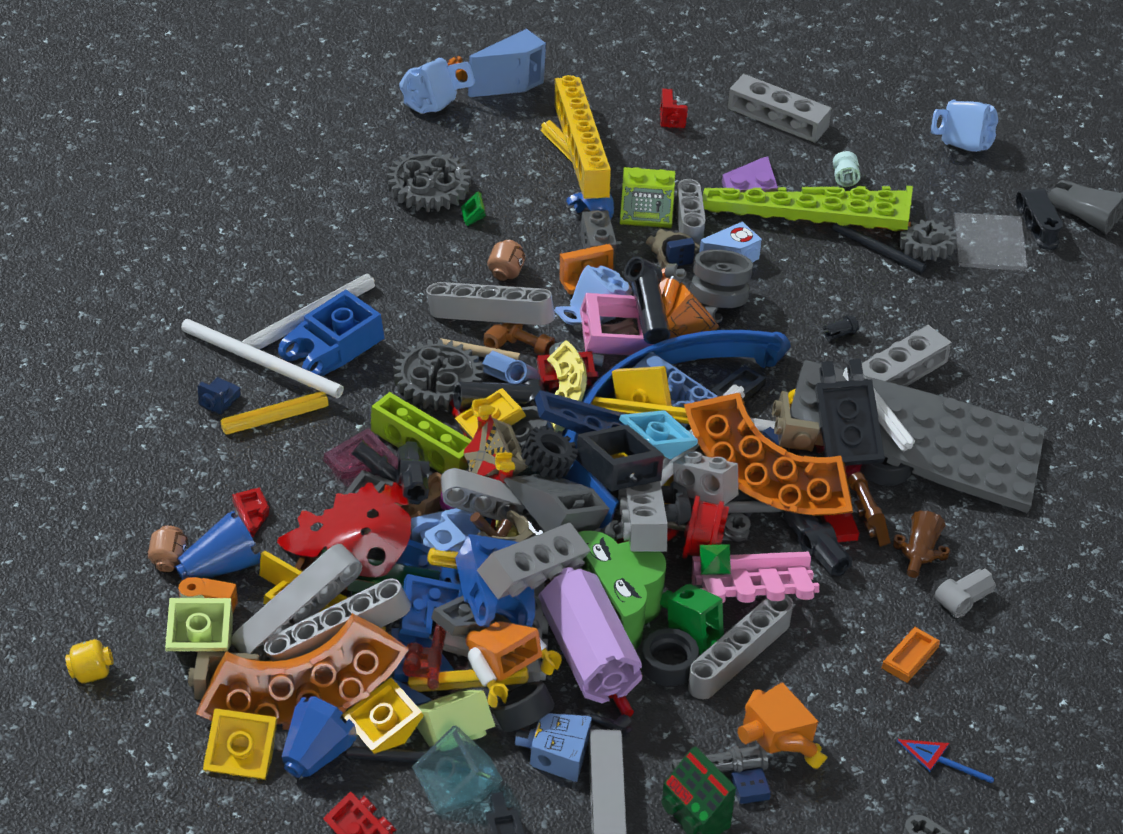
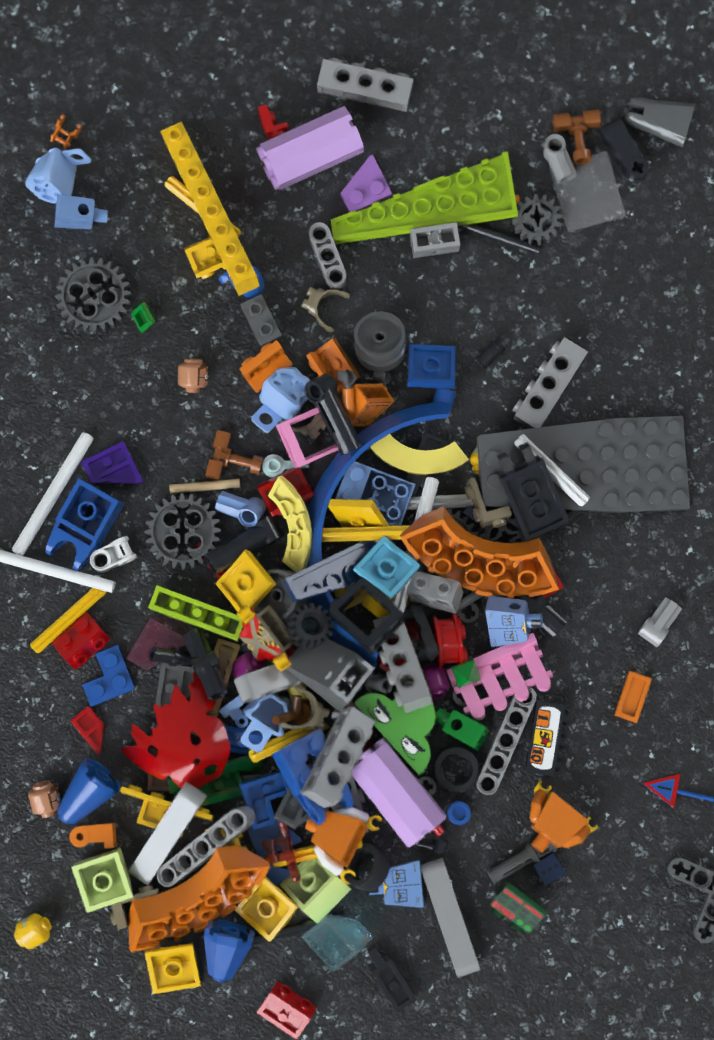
camera: 15 degrees left, 40 degrees up
dark blue bracket [197,377,241,415] -> none
light grey beam [426,282,555,325] -> none
medium blue slope [468,29,546,97] -> none
slope [620,167,675,228] -> none
dark blue tile [666,238,695,266] -> none
light blue slope [699,222,762,263] -> none
light aqua wheel [833,151,860,187] -> none
reddish brown plate [848,472,891,547] -> none
reddish brown piece [893,510,950,578] -> none
light blue piece [931,100,999,151] -> none
none -> red bracket [52,612,111,670]
none -> medium blue torso [54,194,108,229]
none -> dark purple wing [81,441,144,484]
none -> blue plate [82,645,136,707]
none -> white piece [90,536,137,573]
none -> yellow bracket [184,237,225,279]
none -> lavender brick [256,106,364,190]
none -> light yellow tile [370,434,469,475]
none -> blue tile [408,344,456,389]
none -> light grey brick [410,222,460,258]
none -> magenta head [422,663,450,700]
none -> blue tile [447,801,471,825]
none -> medium blue torso [485,596,543,647]
none -> brick [524,701,568,776]
none -> light grey piece [543,134,577,184]
none -> dark orange bar [552,110,601,165]

